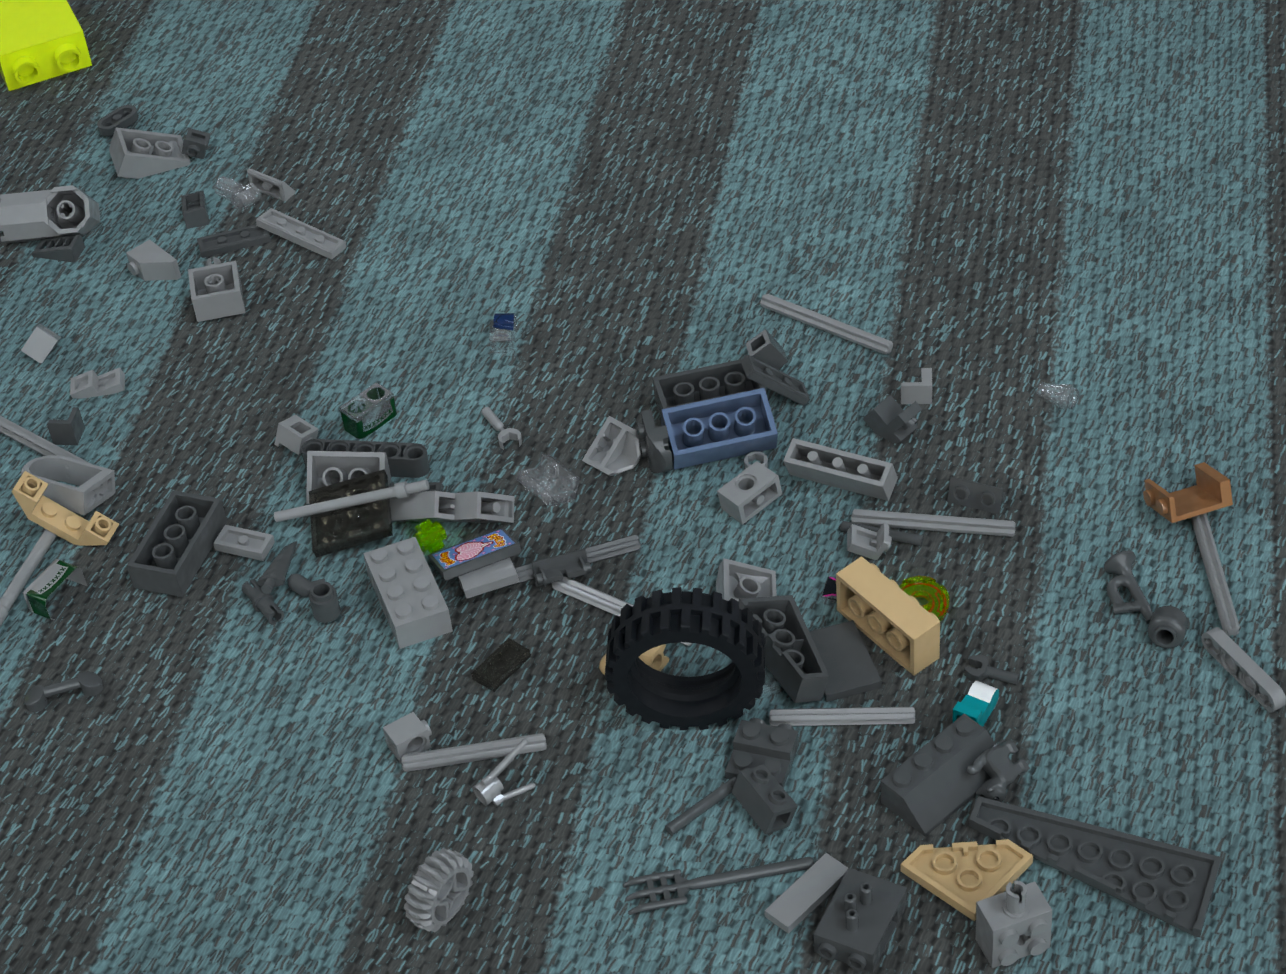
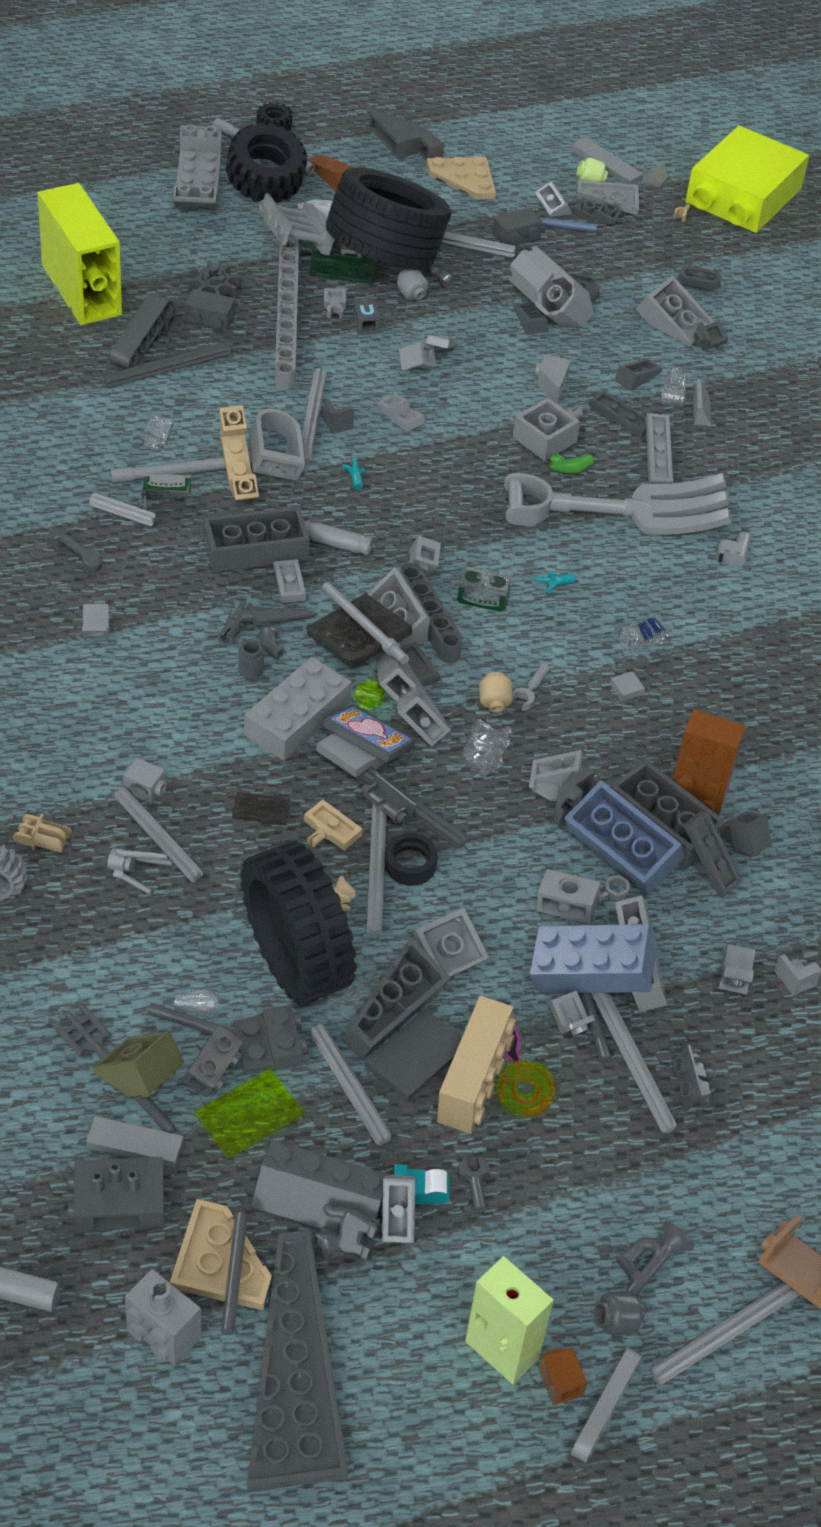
camera: 50 degrees right, 5 degrees up
none -> tan arm [13,814,72,853]
none -> light grey bracket [82,604,109,638]
none -> light grey axle [89,493,157,527]
none -> olive slope [92,1031,184,1097]
none -> clear cone [174,988,219,1017]
none -> clear neon green tile [194,1069,304,1160]
none -> dark grey bar [221,1212,248,1335]
none -> tan plate [304,799,363,851]
none -> light grey axle [305,520,373,556]
none -> teal bar [342,457,365,490]
none -> light grey brick [382,1175,416,1243]
none -> black tyre [385,833,438,886]
none -> light grey tile [426,334,457,349]
none -> yellowish green brick [465,1256,554,1385]
none -> tan head [479,672,513,712]
none -> light grey piece [504,473,732,535]
none -> sand blue brick [530,924,657,993]
none -> teal bar [534,571,575,594]
none -> dark orange brick [539,1347,587,1405]
none -> bright green arm [549,454,594,474]
none -> light grey tile [610,671,645,701]
none -> dark orange brick [673,709,746,816]
none -> tan hand [674,204,691,222]
none -> light grey piece [717,532,751,566]

